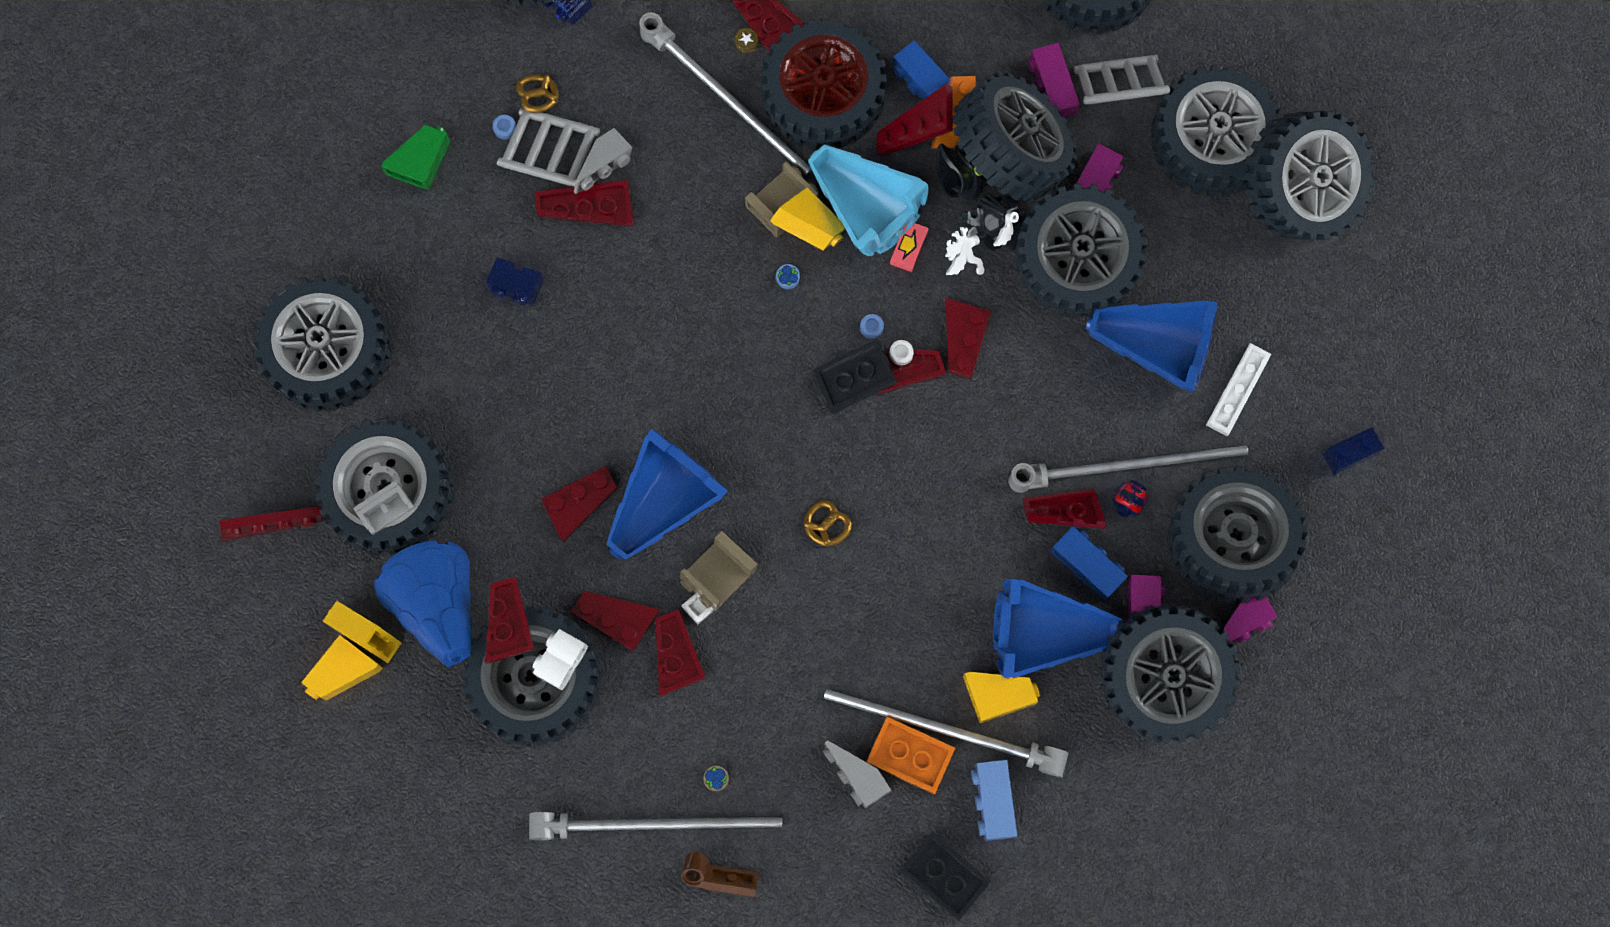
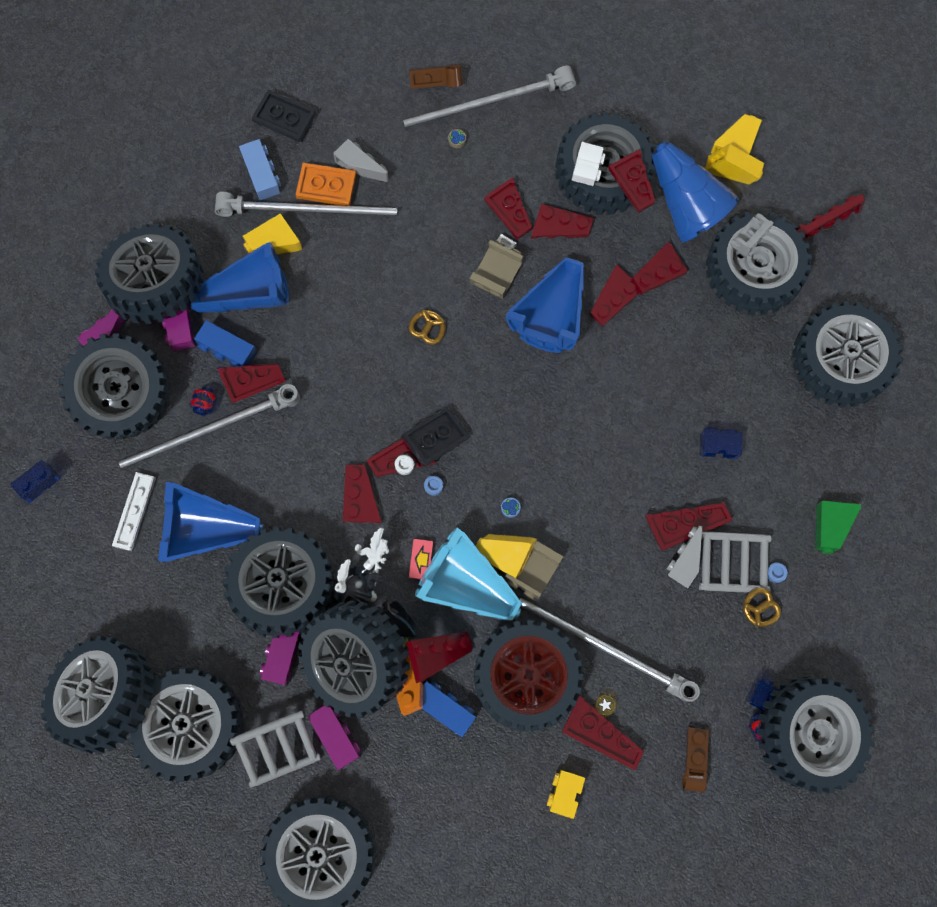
camera: 165 degrees right, 0 degrees up
none -> dark red wing [631,242,688,295]

